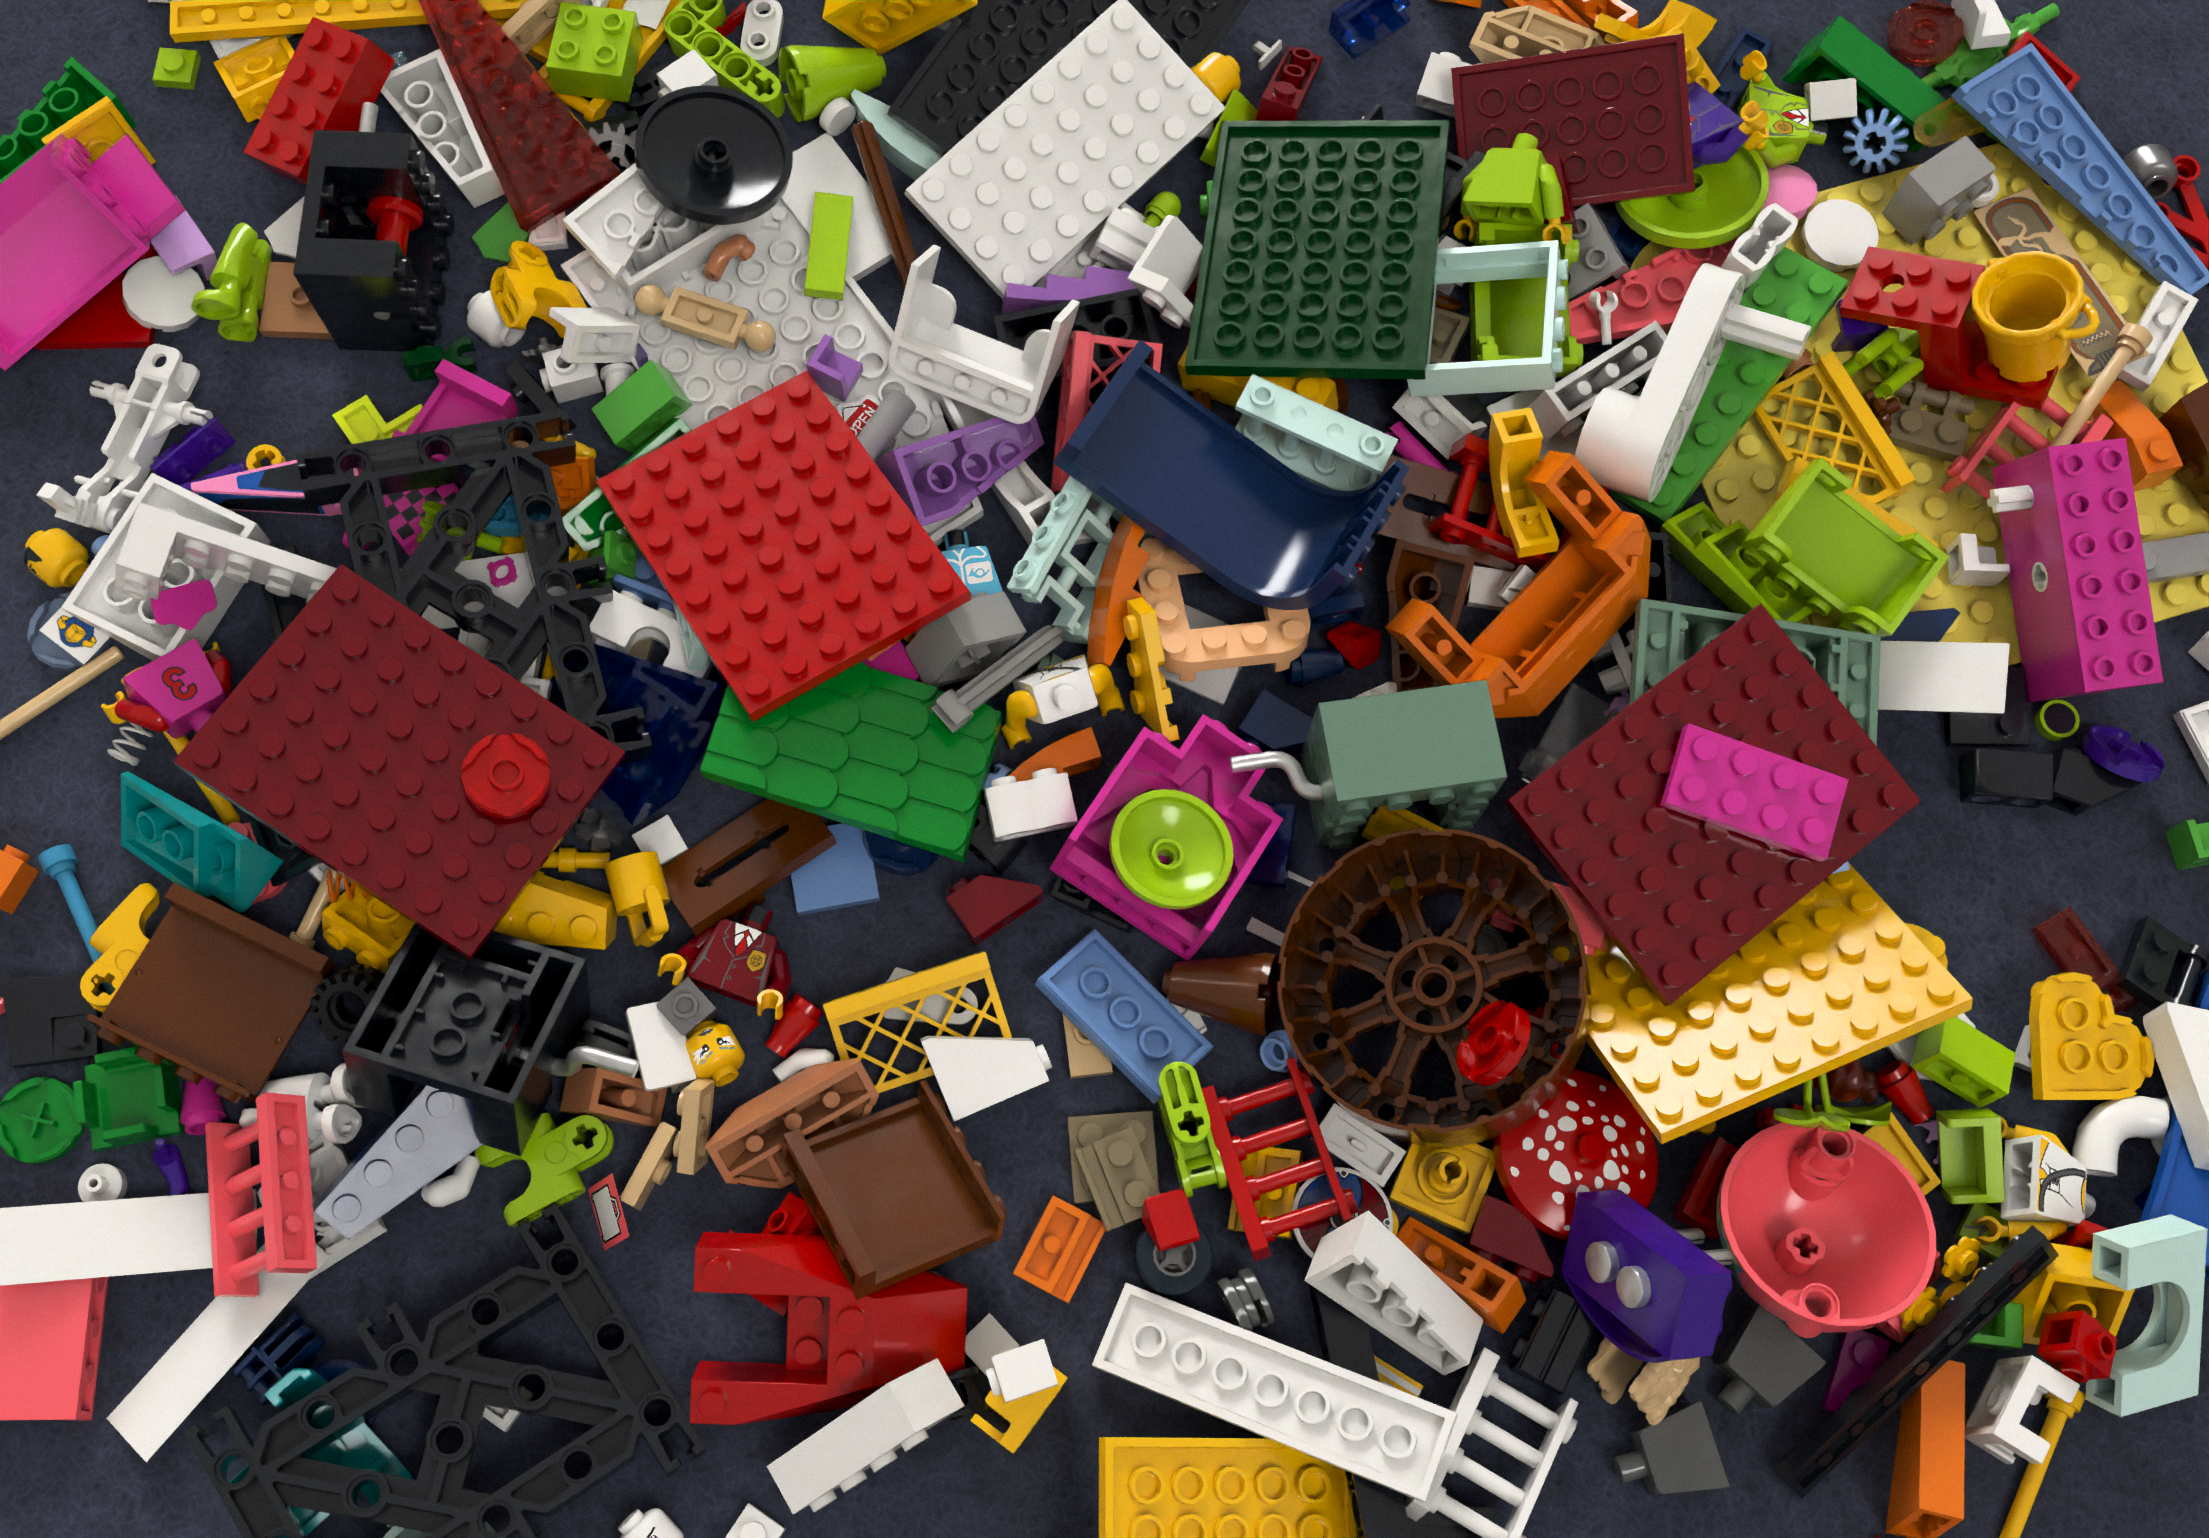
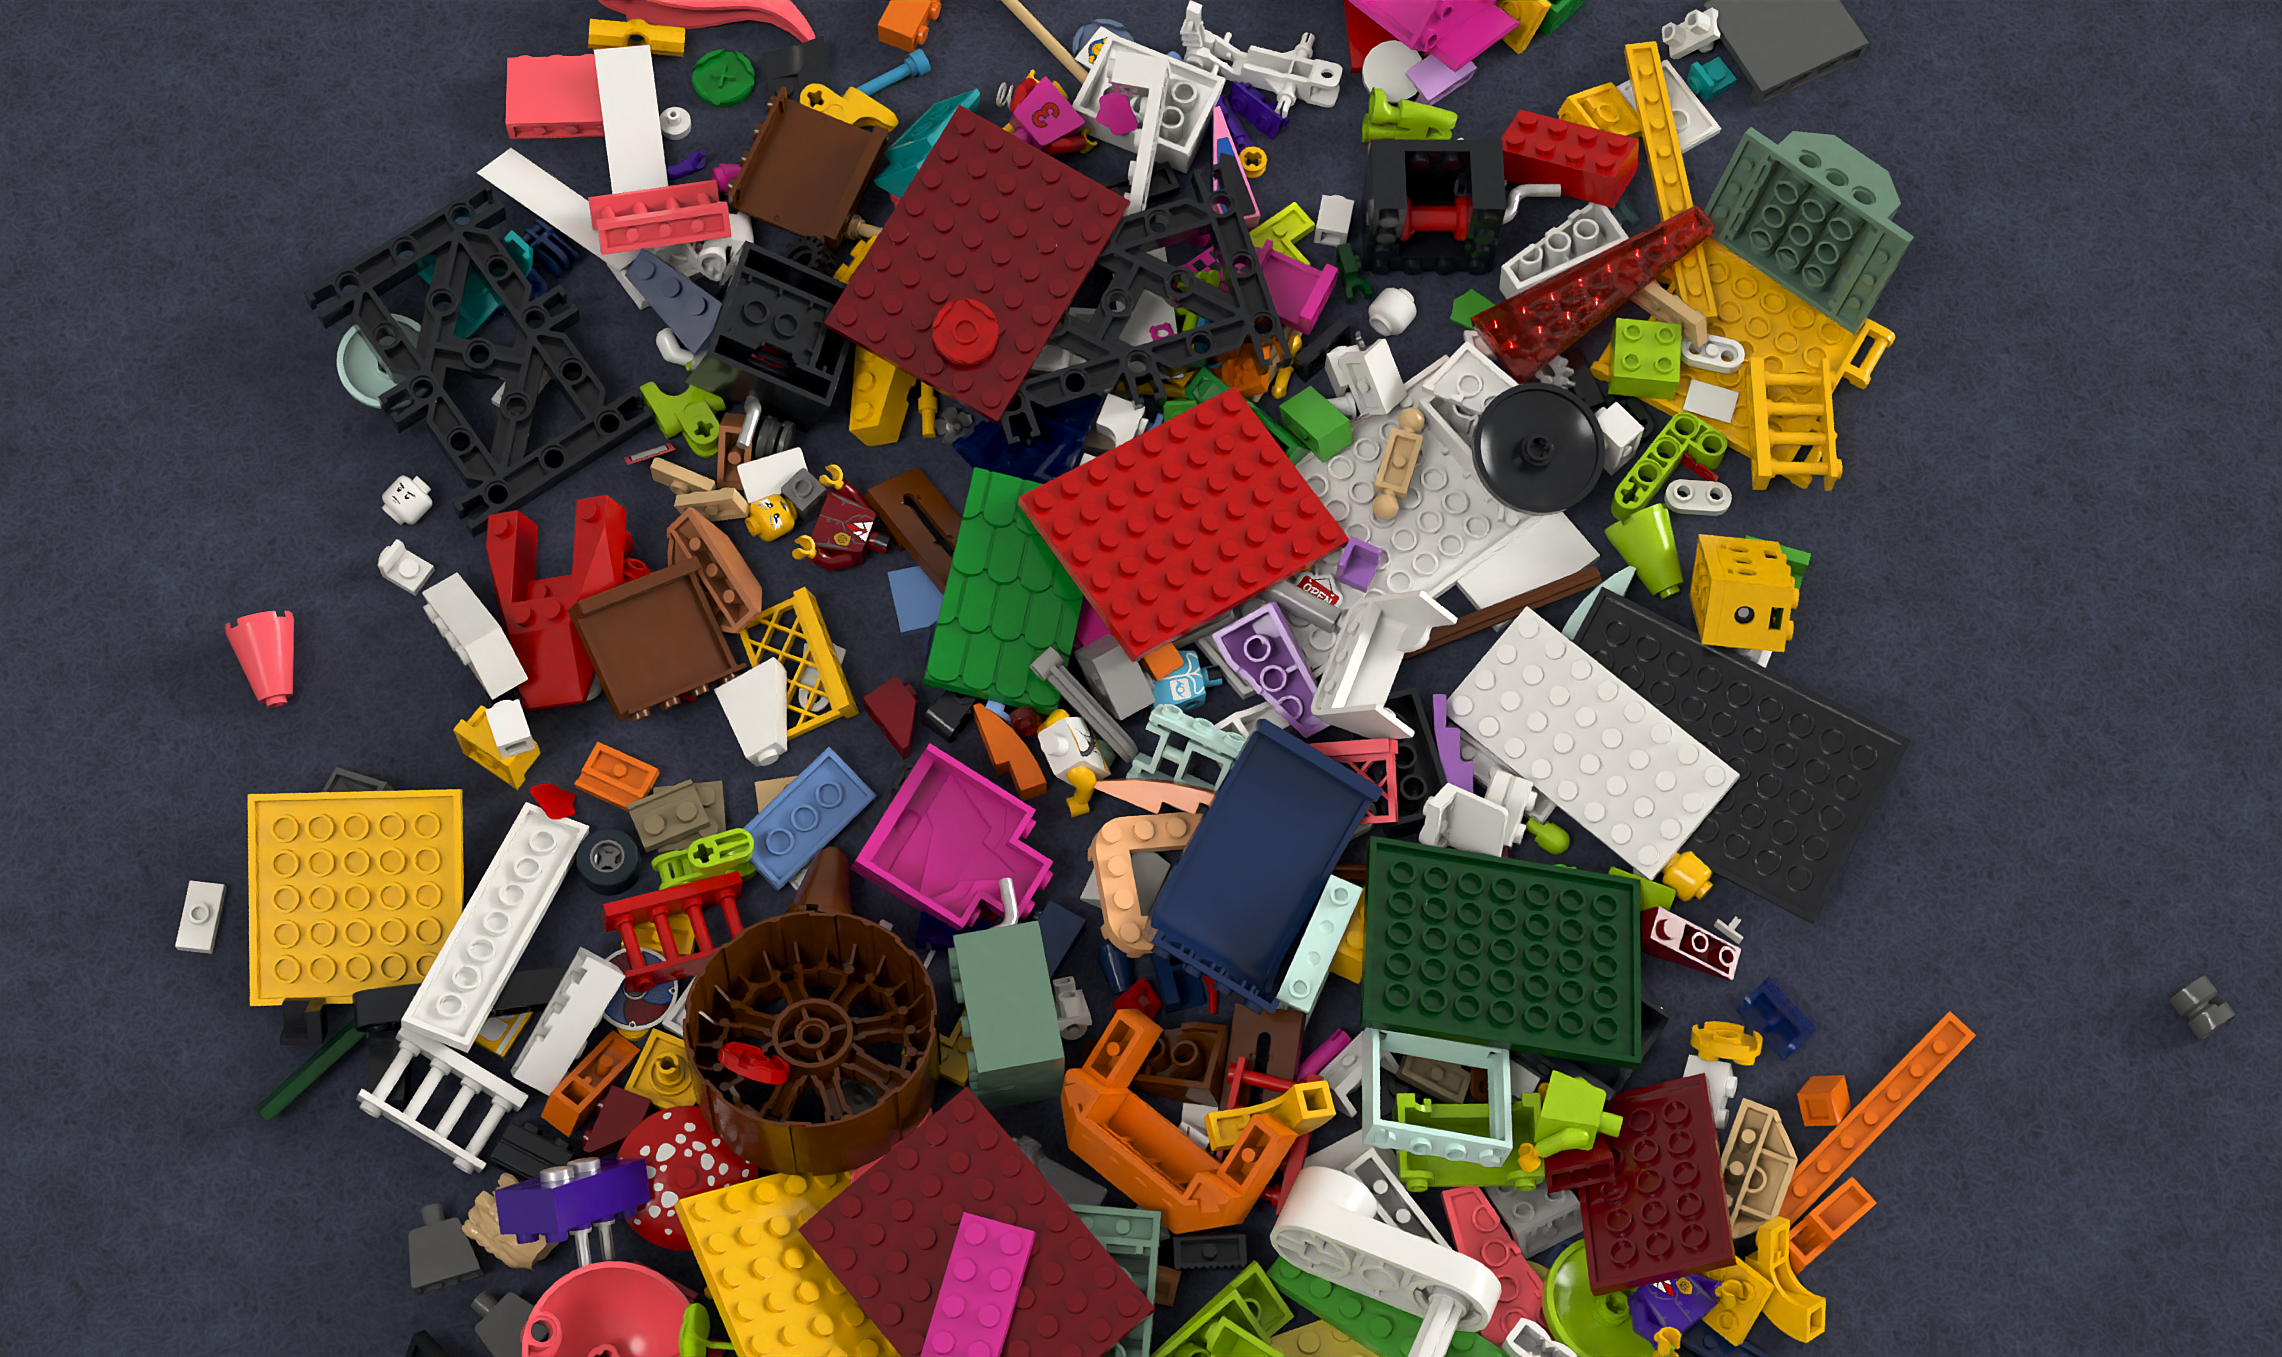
camera: 90 degrees right, 5 degrees down
yellow head [24,528,89,588] -> none
green panel [73,1047,185,1152] -> none
lime plate [152,47,201,90] -> none
yellow piece [490,240,587,338] -> none
yellow piece [604,851,670,947] -> none
white tile [632,815,689,867] -> none
nougat arm [702,234,756,282] -> none
red cone [765,993,824,1058] -> none
white arm [772,1048,834,1082] -> none
lime tile [804,191,853,301] -> none
white tile [819,97,856,136] -> none
white tile [965,1313,1019,1377] -> none
white brick [984,768,1078,842] -> none
lime dish [1109,789,1233,909] -> none
yellow wing [1123,597,1180,742] -> none
red slope [1142,1189,1200,1252] -> none
dark grey wheel [1216,1266,1275,1332] -> none
white hand [1589,290,1619,345] -> none
none -> red sticker [529,782,576,820]
none -> clear red plate [1009,706,1042,737]
none -> white brick [1314,195,1354,247]
none -> yellow plate [1690,1021,1763,1065]

